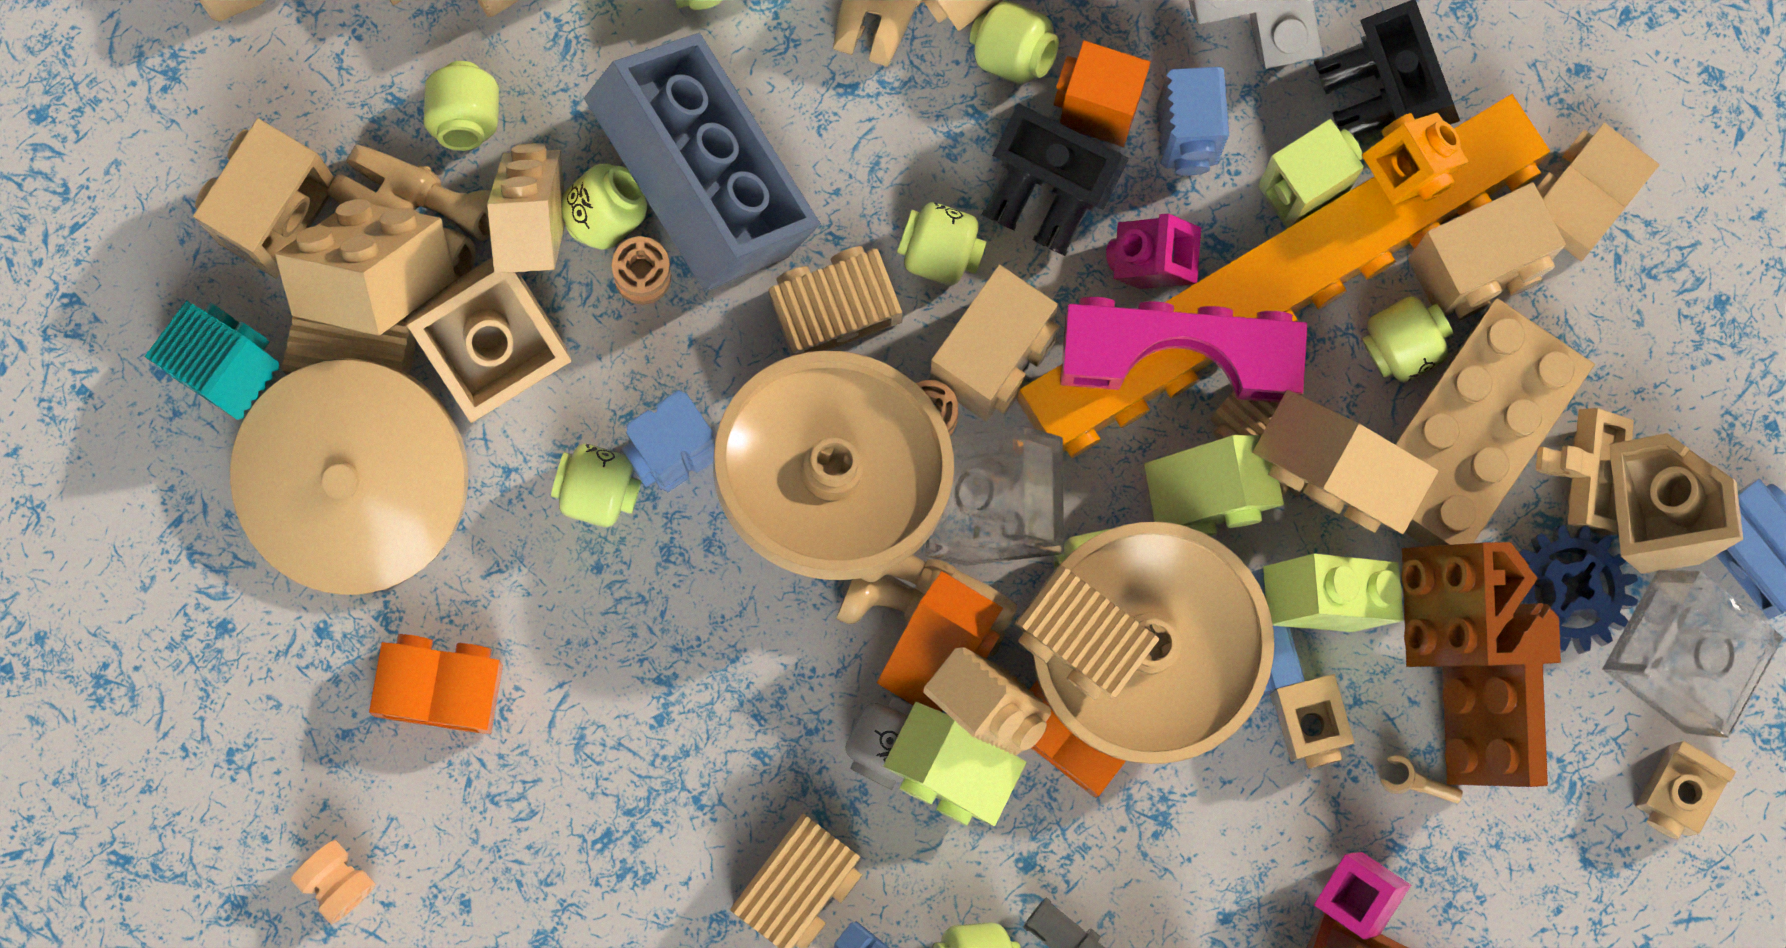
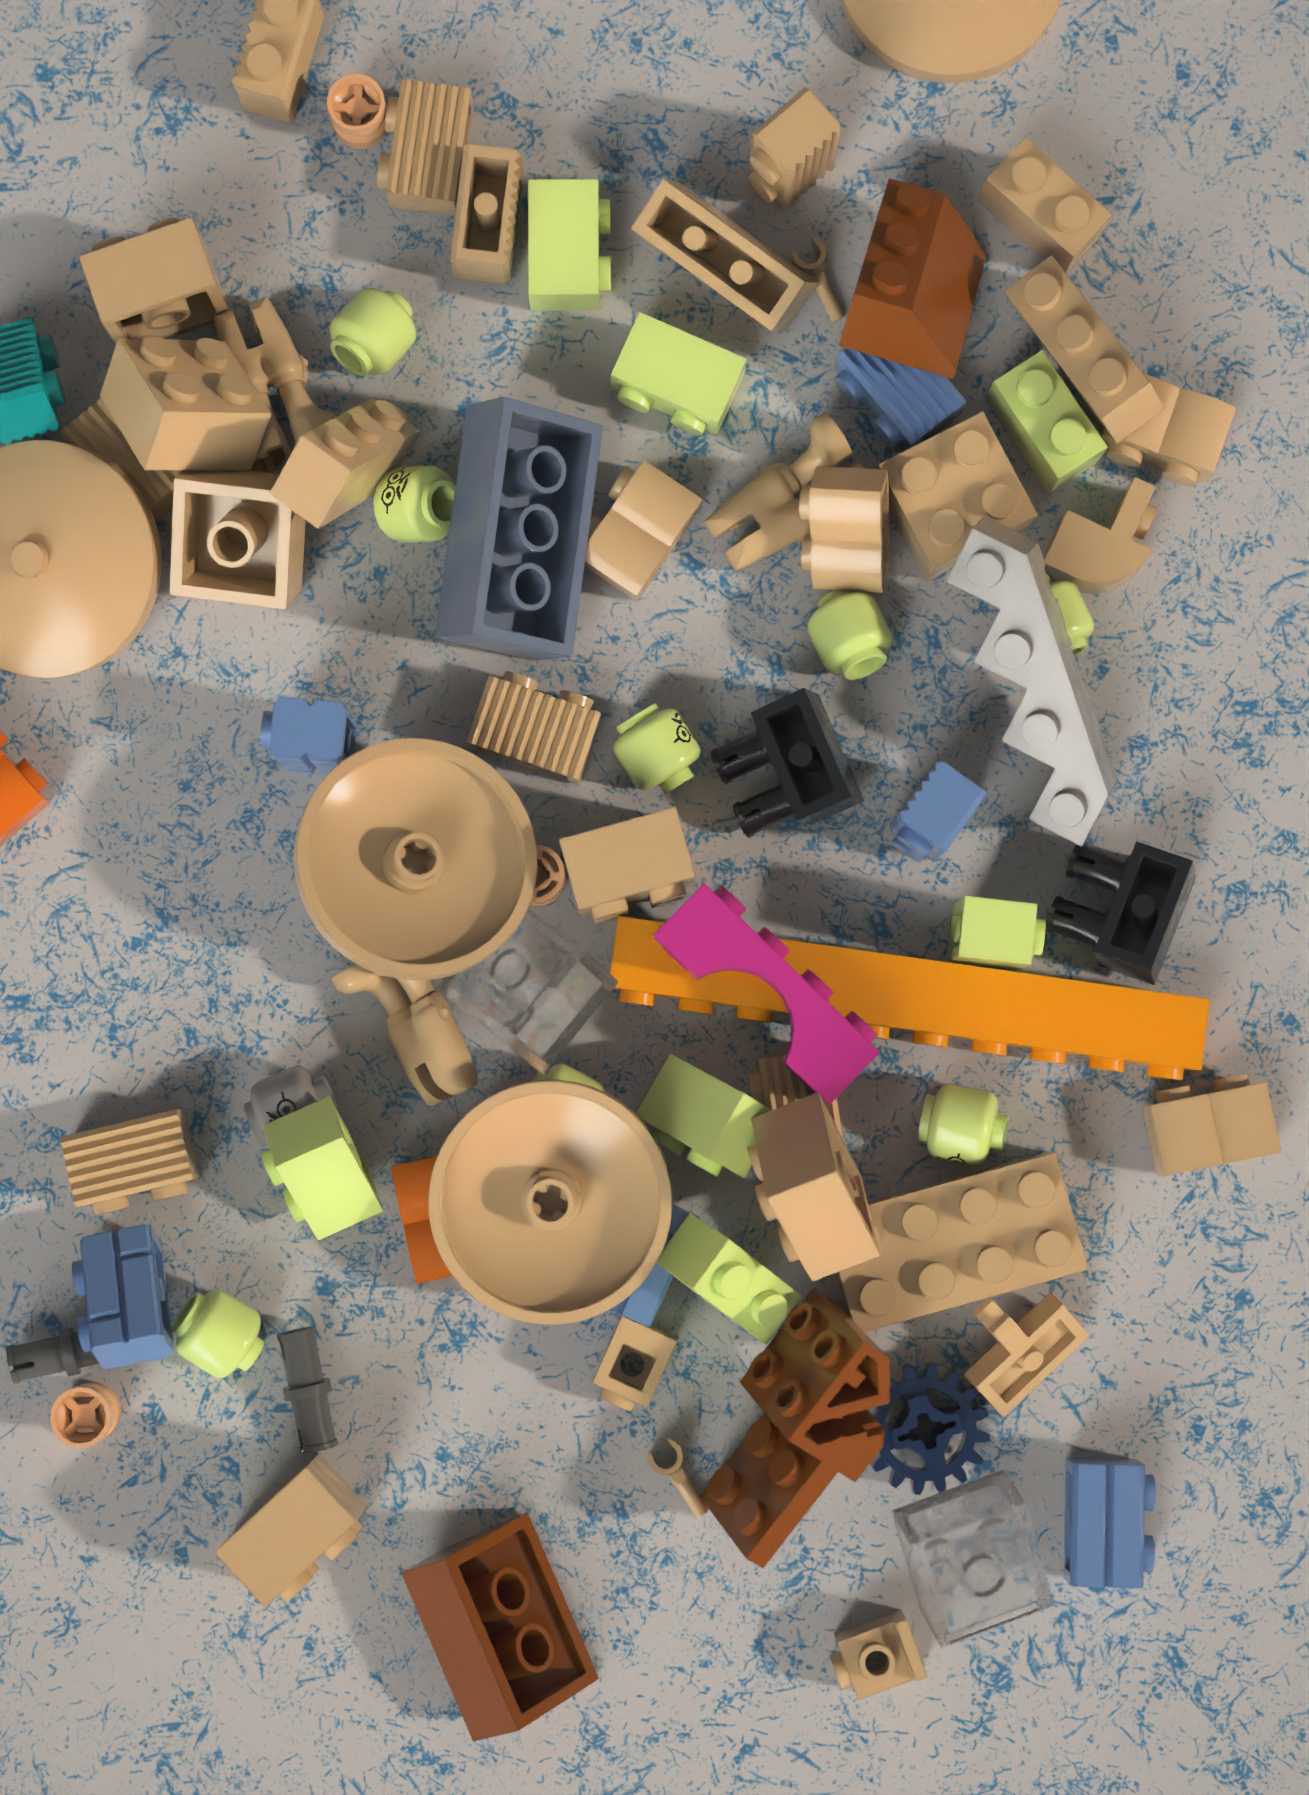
camera: 35 degrees right, 5 degrees up
yellowish green head [551,444,642,527] -> none
light nougat wheel [611,236,672,305] -> none
orange brick [876,571,1003,712] -> none
tan brick [923,647,1051,756] -> none
tan brick [1014,564,1159,700] -> none
orange brick [1053,40,1151,147] -> none
dark pink brick [1106,213,1201,289] -> none
dark pink brick [1314,852,1411,939] -> none
light orange brick [1362,113,1469,205] -> none
tan brick [1408,182,1566,320] -> none
tan slope [1609,433,1743,574] -> none
none -> tan brick [584,460,703,602]

